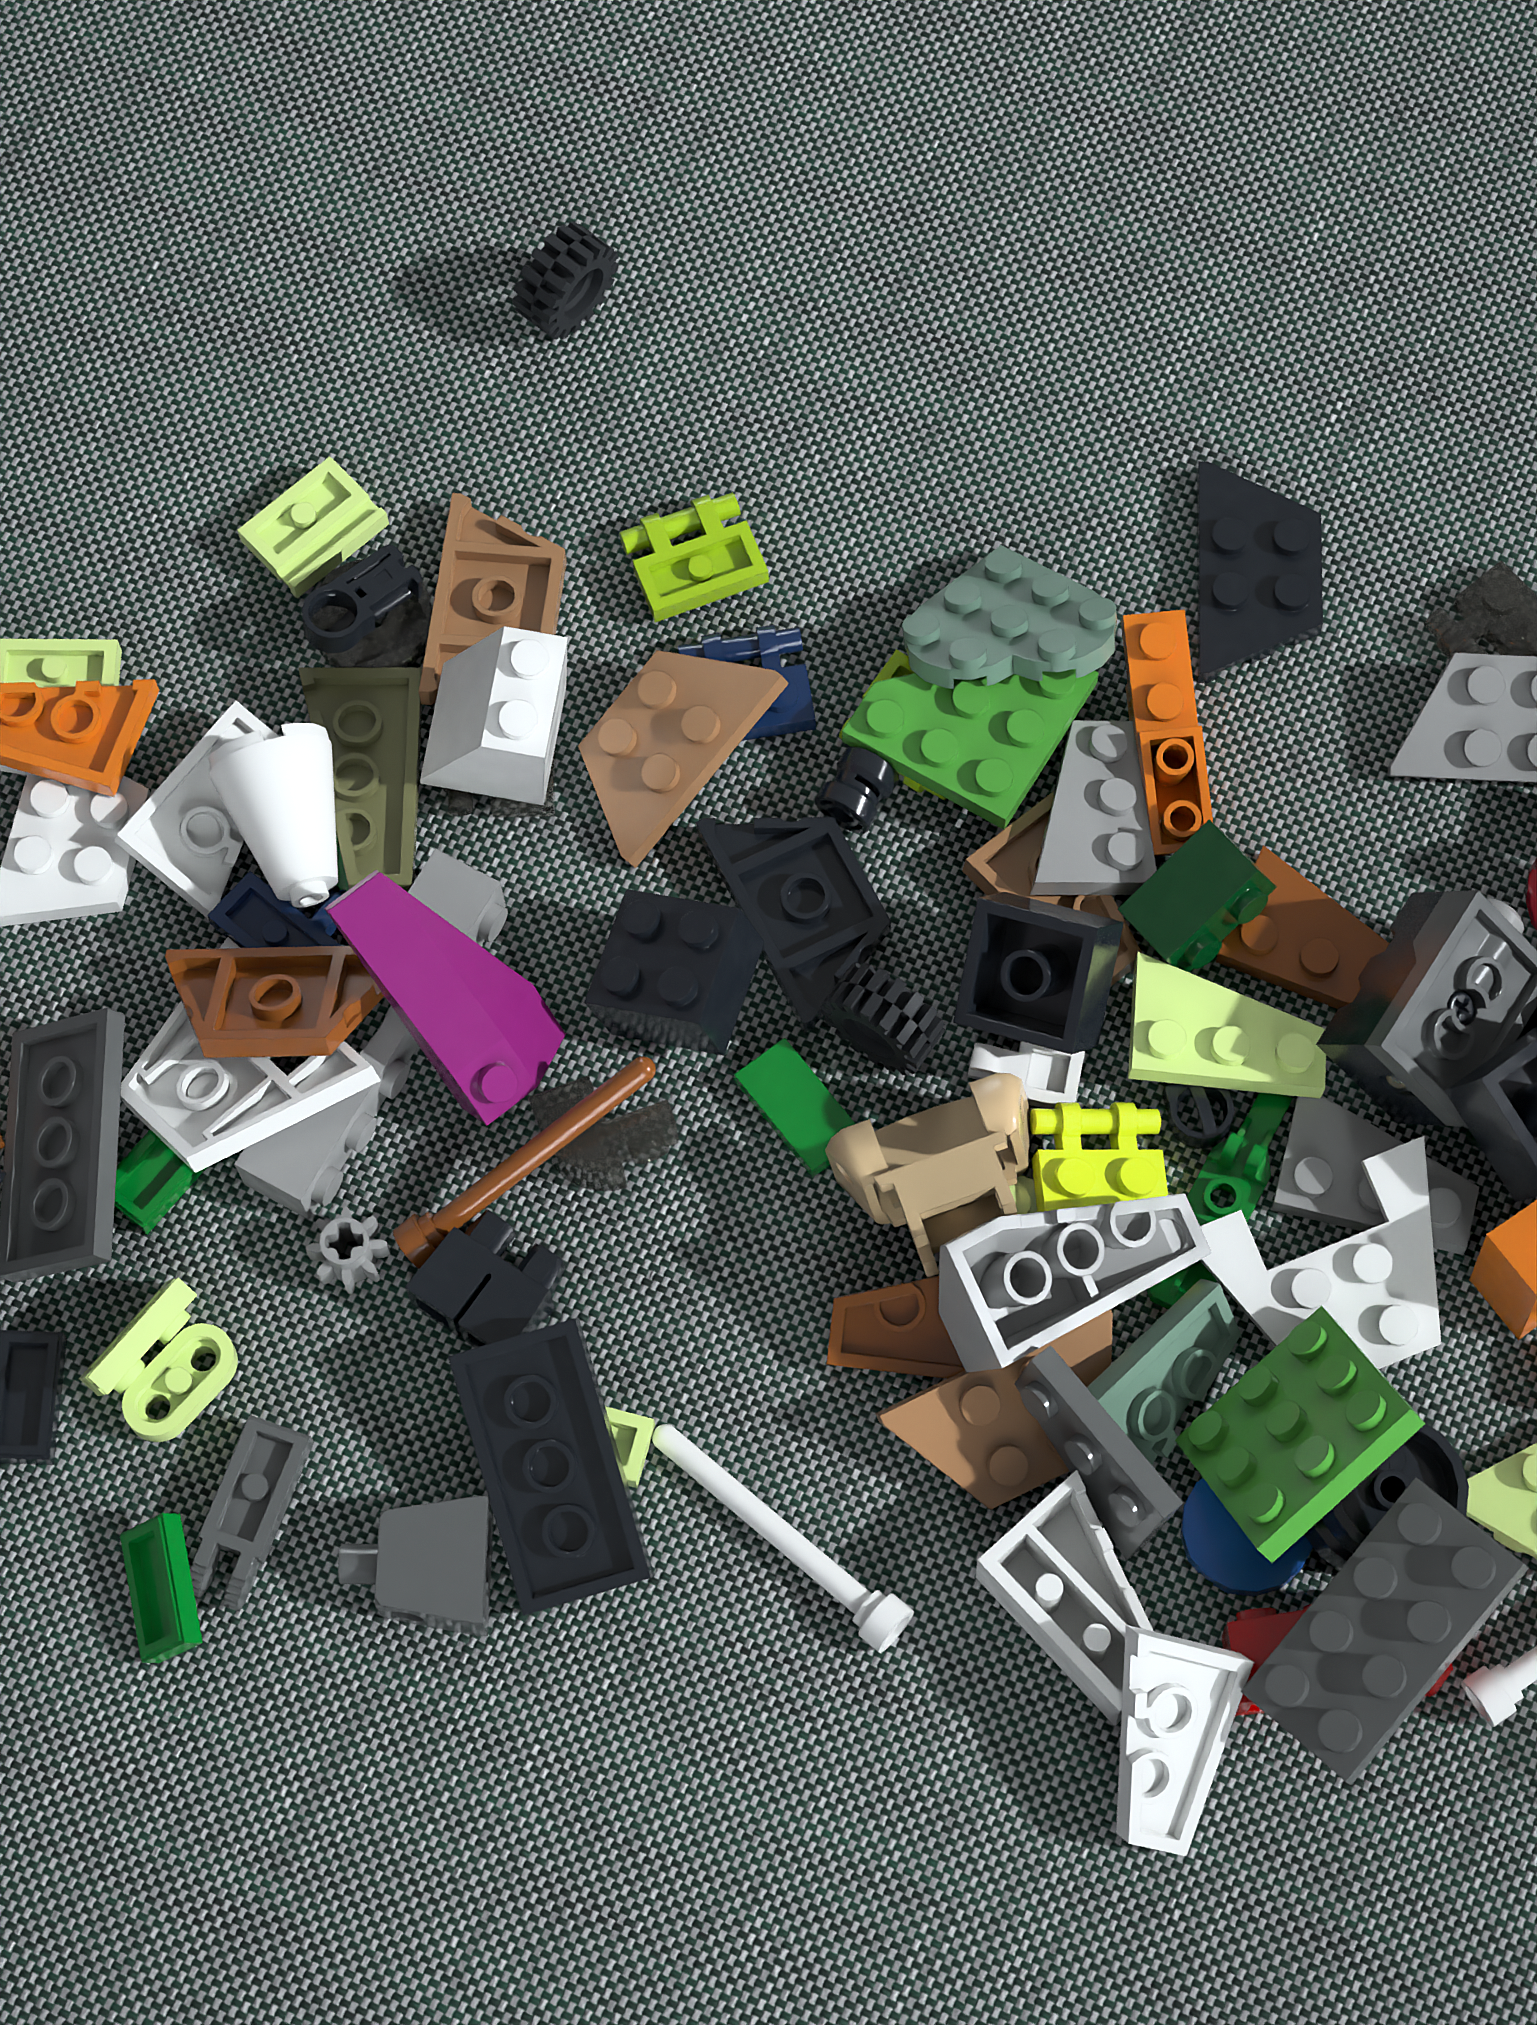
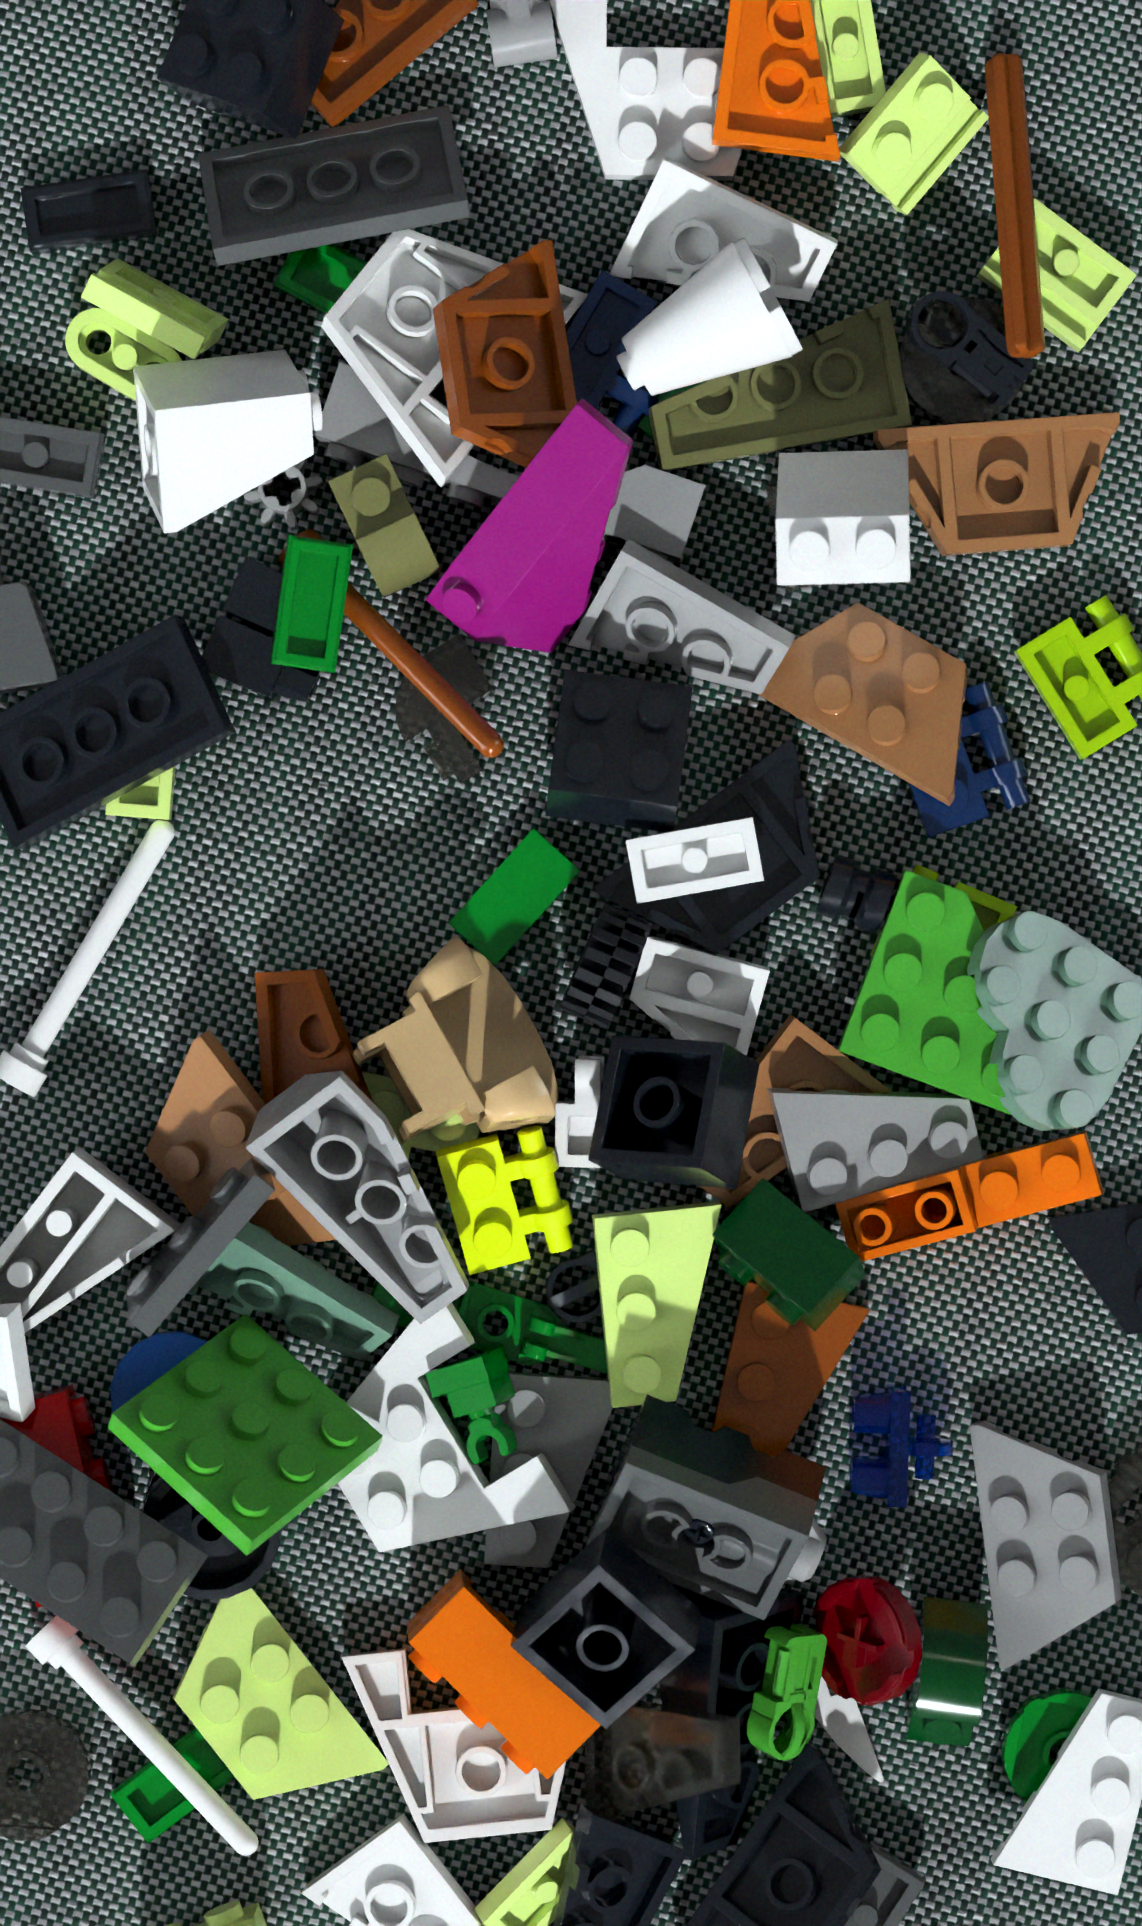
camera: 75 degrees right, 20 degrees up
none -> white slope [133,350,323,533]
none -> green tile [269,535,353,673]
none -> olive brick [328,454,441,598]
none -> green piece [425,1347,517,1464]
none -> light grey wing [568,539,796,695]
none -> white plate [625,817,764,904]
none -> white wing [630,935,770,1055]
none -> yellowish green plate [839,52,989,215]
none -> clear blue hips [849,1384,953,1508]
none -> dark orange axle [985,53,1045,359]

